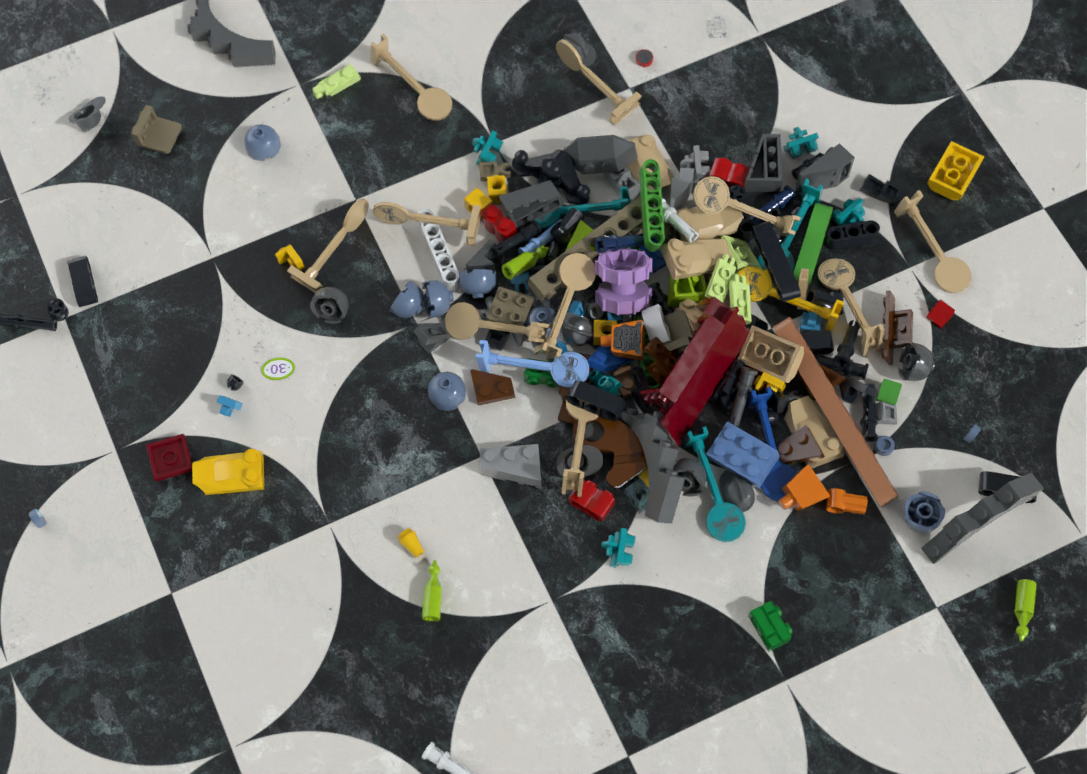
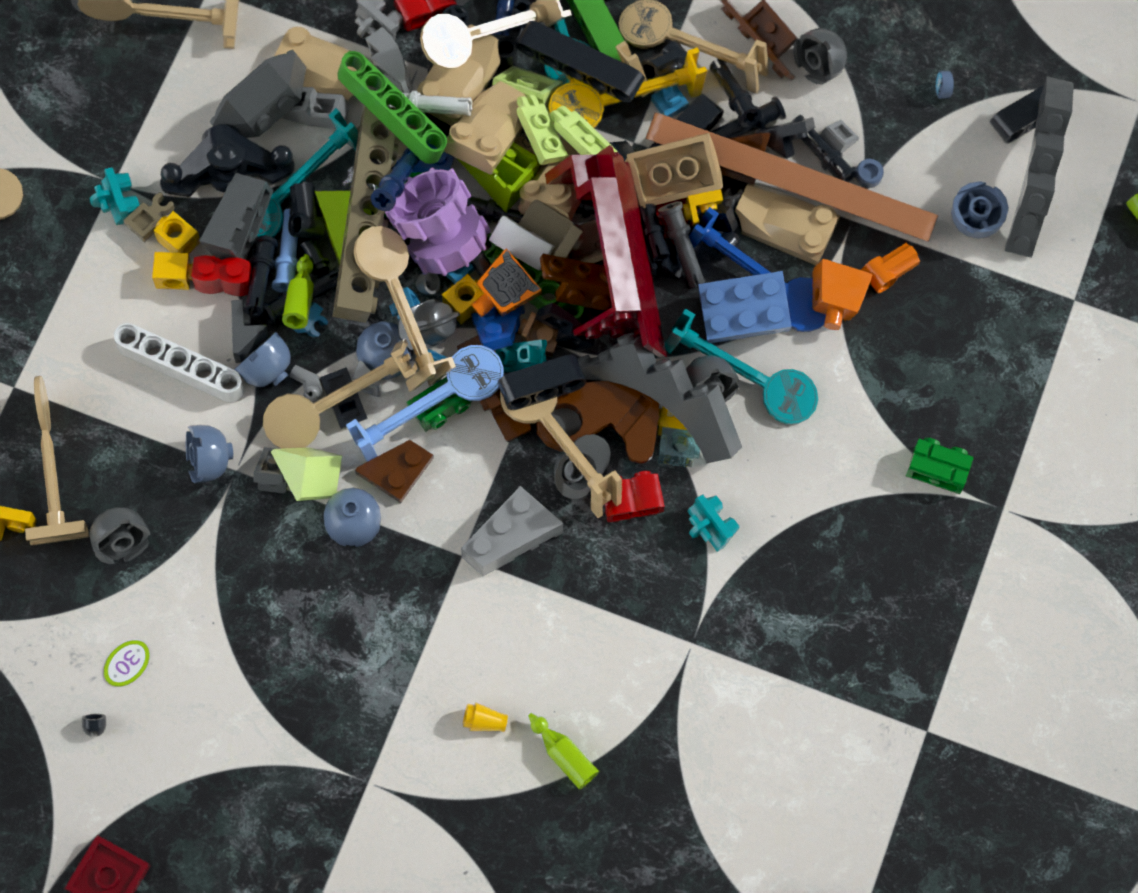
camera: 50 degrees left, 5 degrees up
yellow slope [192,449,264,495] -> none
dark azure tile [217,395,243,417] -> none
tan piece [373,202,481,247] -> none
sand blue cylinder [422,280,454,318] -> none
dark tan bracket [487,287,535,326] -> none
dark grey piece [719,470,755,512] -> none
wing [776,425,825,464] -> none
bright green slope [876,379,902,405] -> none
none -> yellowish green slope [271,447,342,501]

